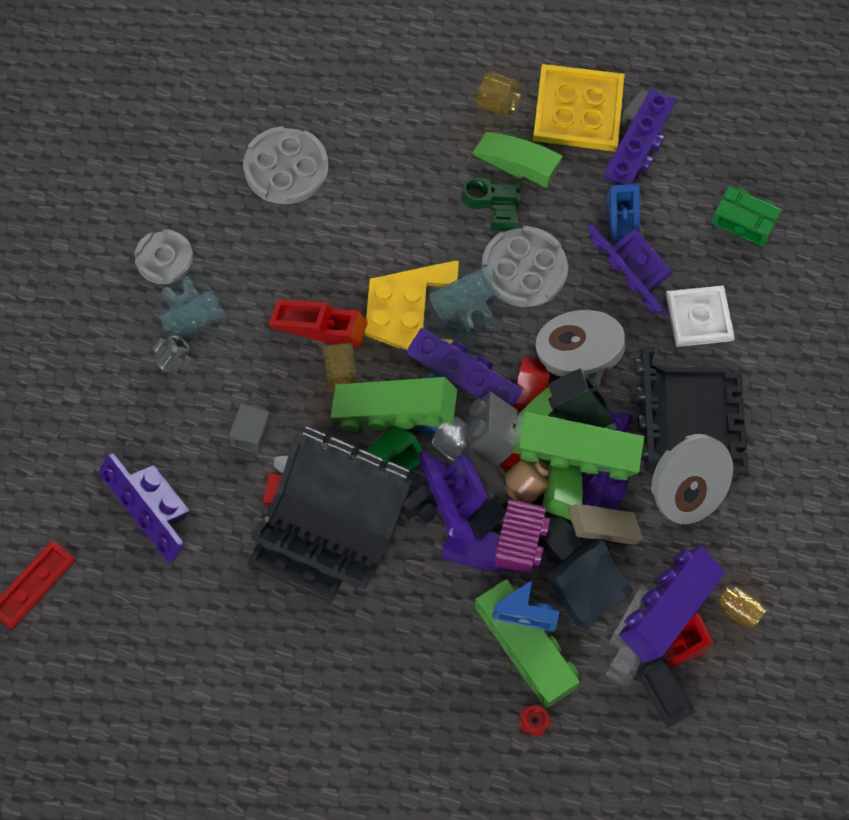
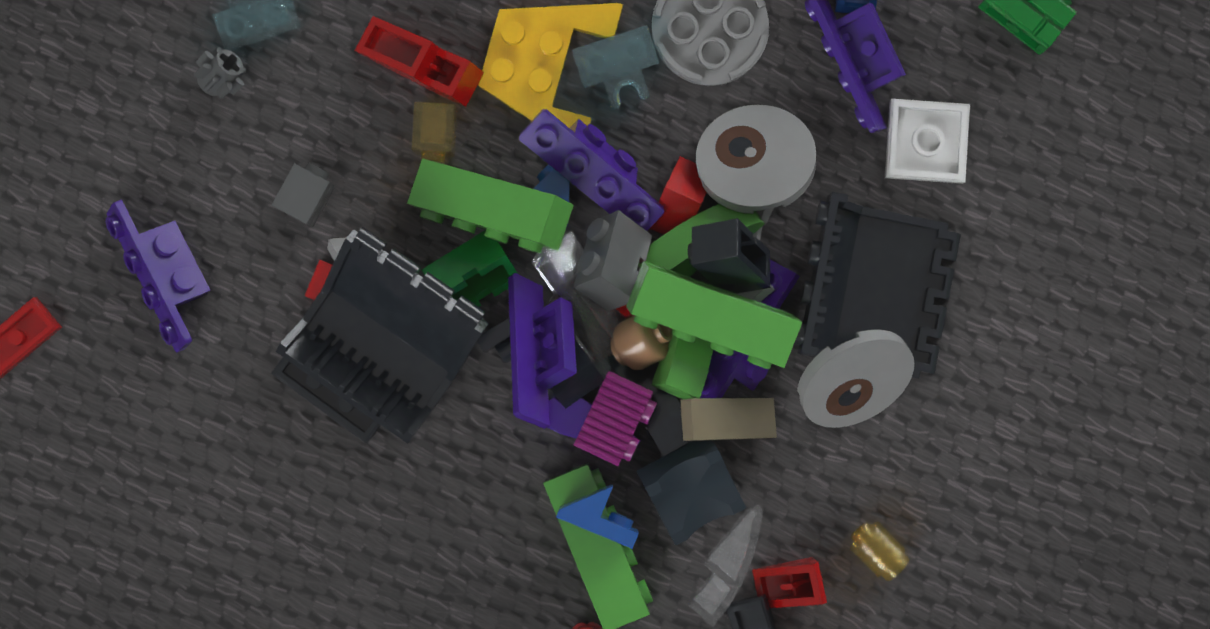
camera: 20 degrees right, 20 degrees up
dark purple brick [619,546,725,663] -> none

